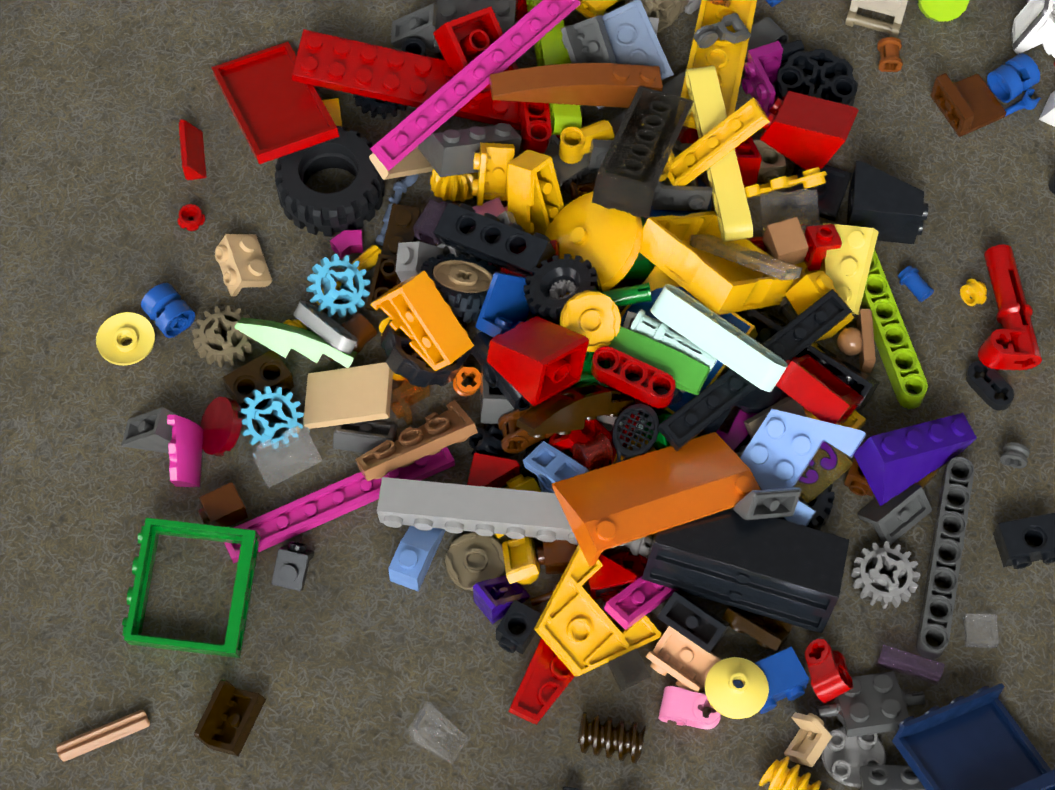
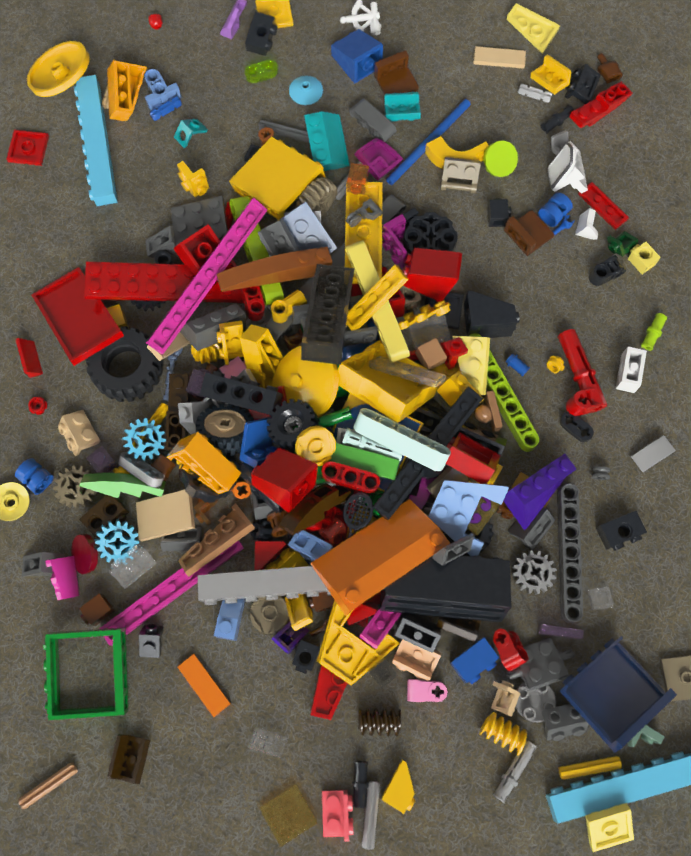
camera: 10 degrees left, 10 degrees up
dark pink piece [330,230,363,259] -> none
light yellow dish [705,657,769,719] -> none
dark orange bush [877,37,903,72] -> none
none -> clear purple brick [87,446,119,473]
none -> orange tile [178,654,231,717]
none -> black brick [487,198,511,227]

